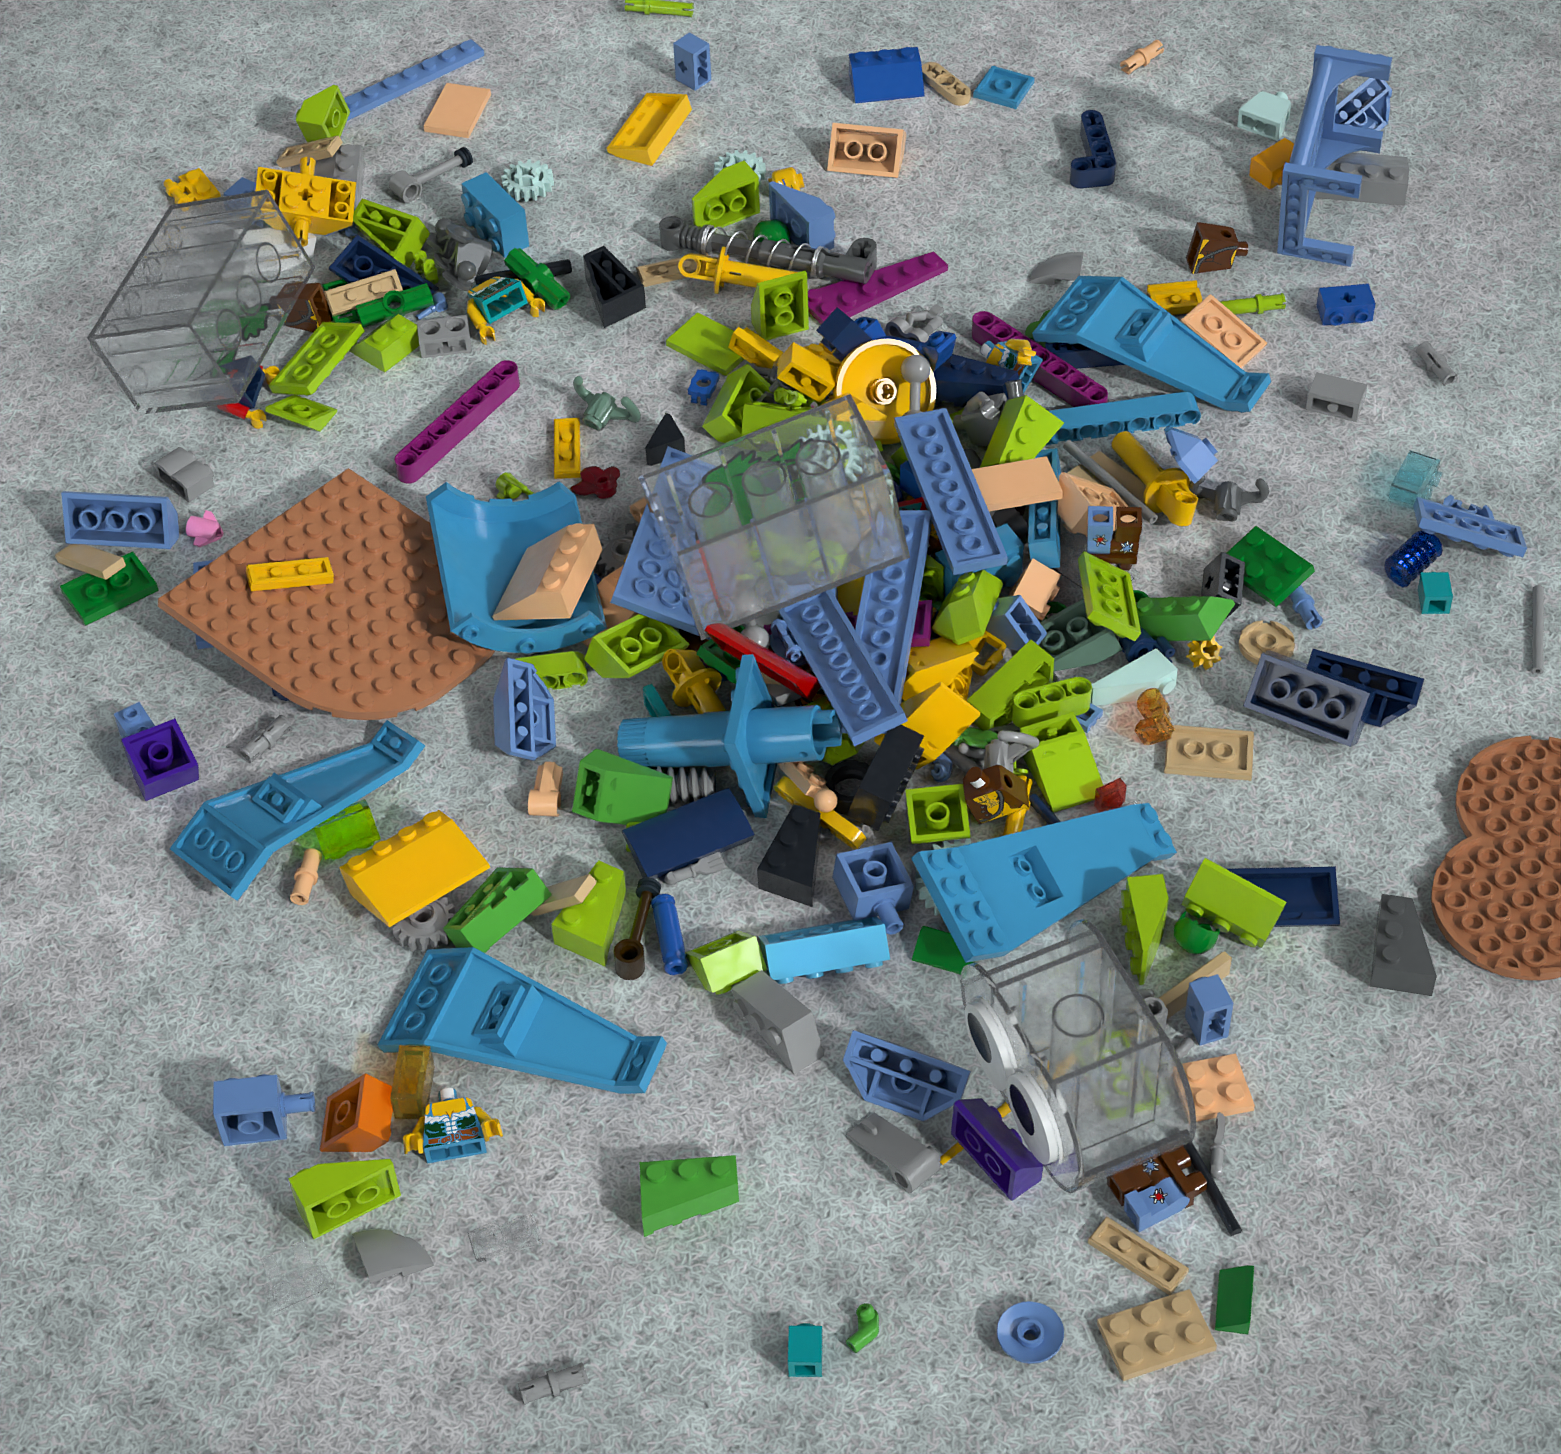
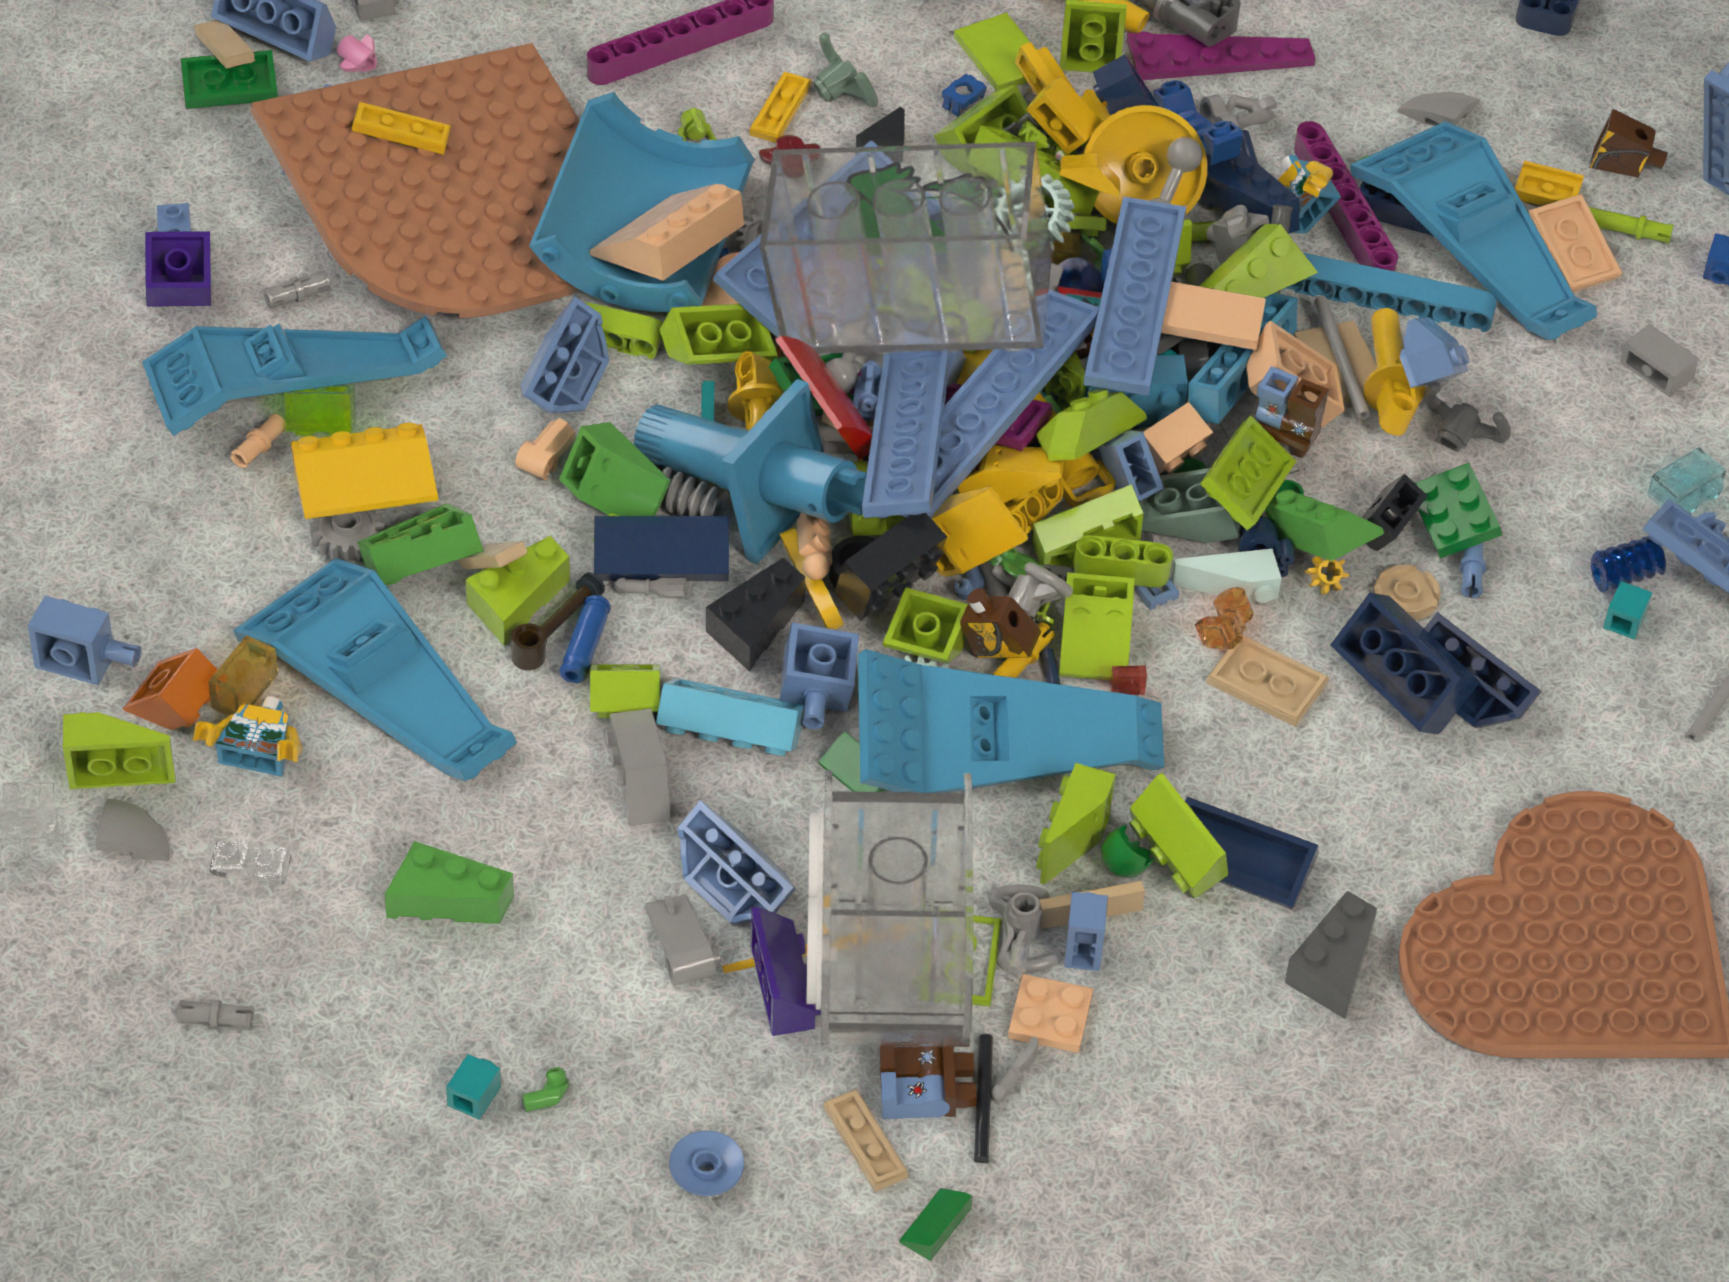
camera: 20 degrees right, 0 degrees up
tan plate [1097,1289,1217,1381] -> none

